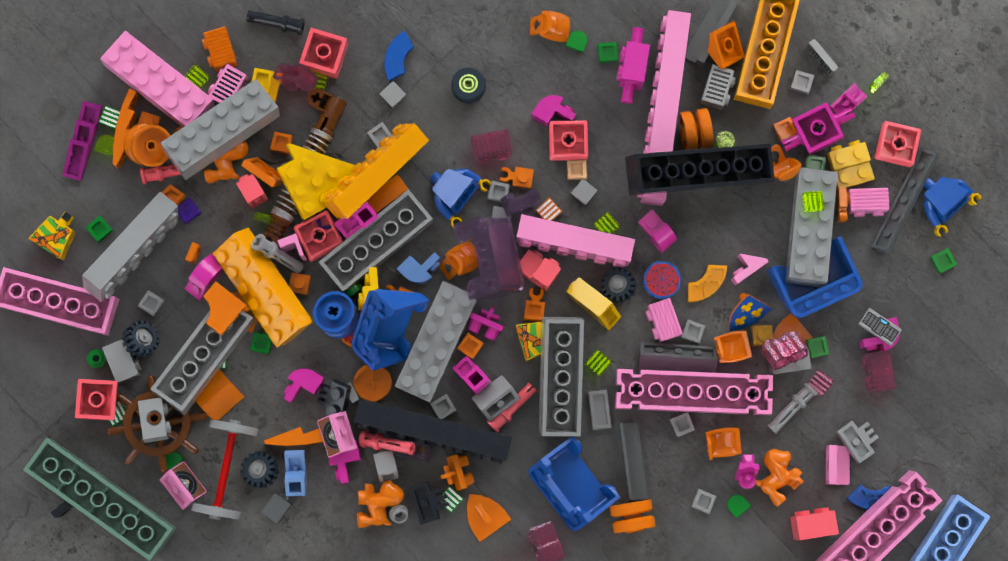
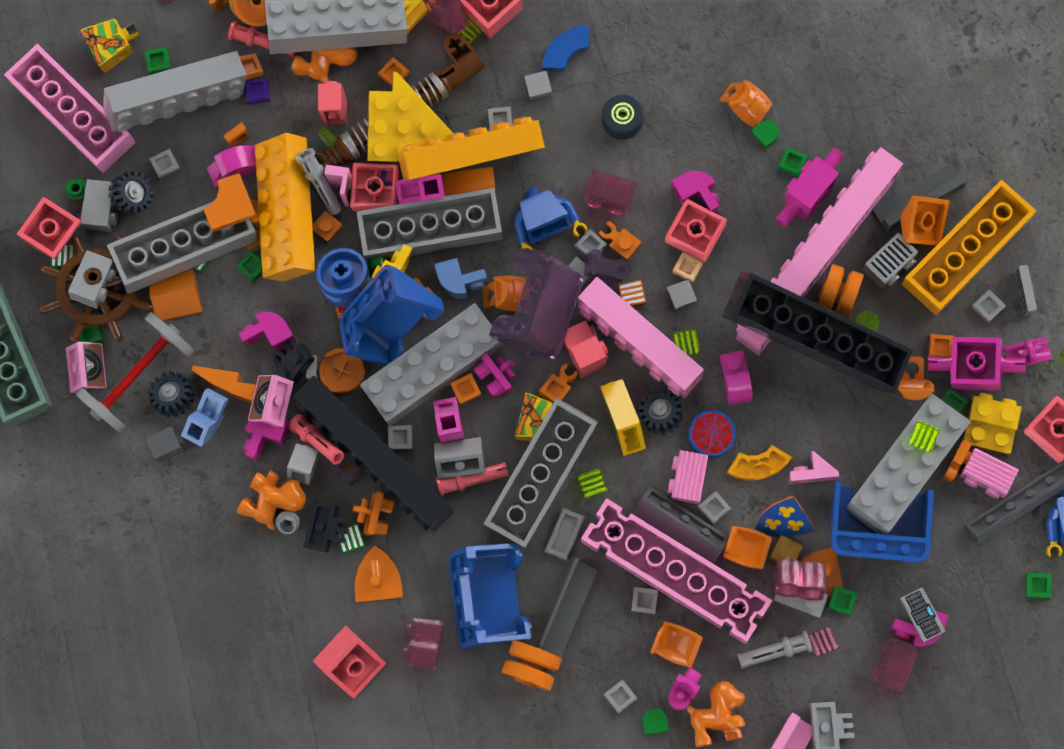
camera: 45 degrees right, 5 degrees down
orange tile [241,157,284,187] -> none

